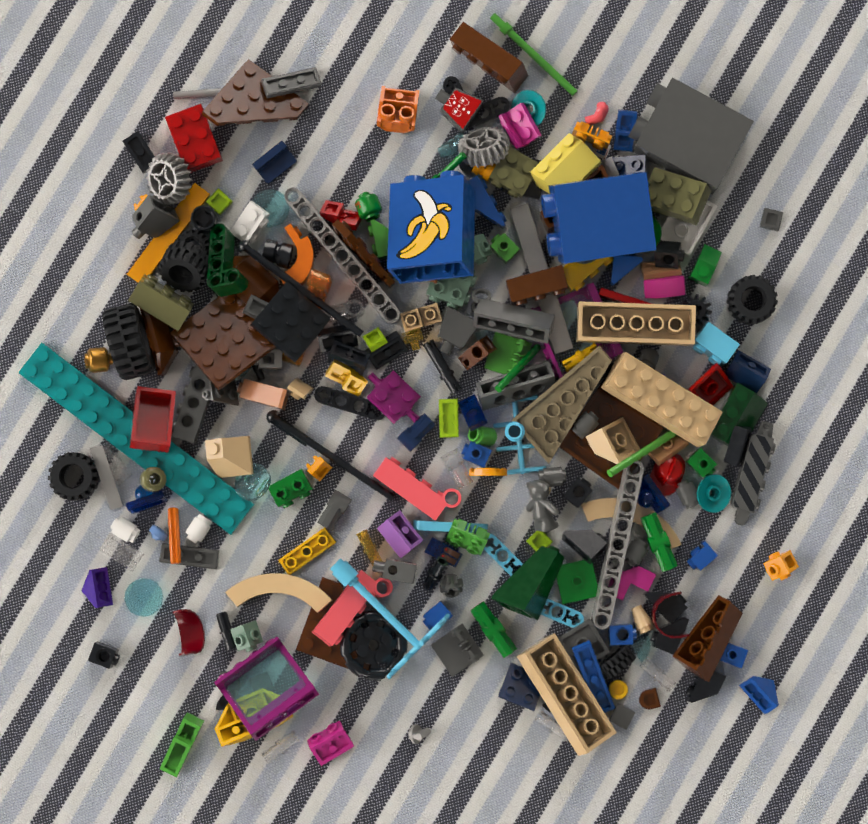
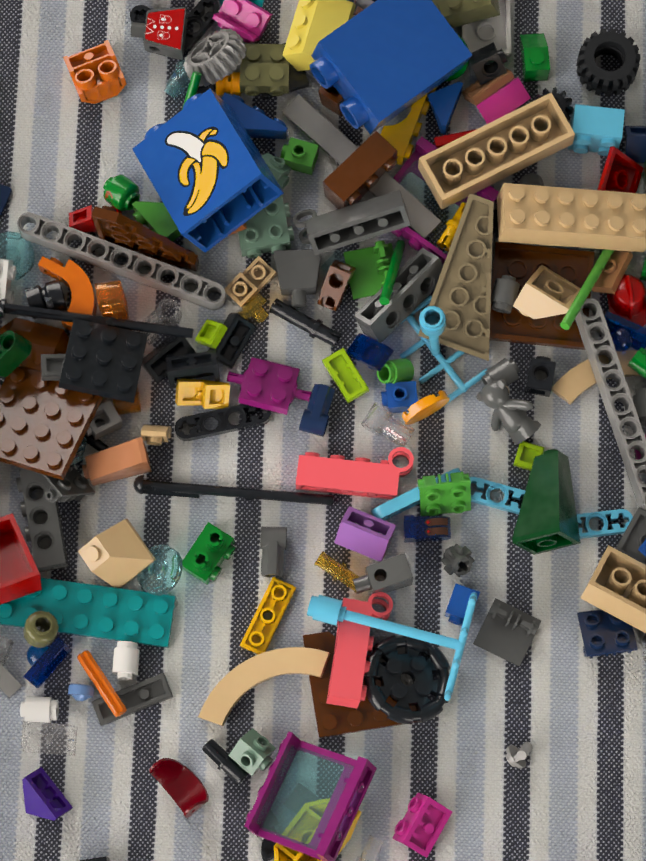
camera: 30 degrees left, 10 degrees down
clear light blue tile [124,578,164,617] -> none
light orange tile [306,456,333,482] -> none
black axle [423,557,448,591] -> none
green piece [470,601,517,658] -> none
green plate [556,560,598,604] -> none
black slope [562,530,607,565] -> none

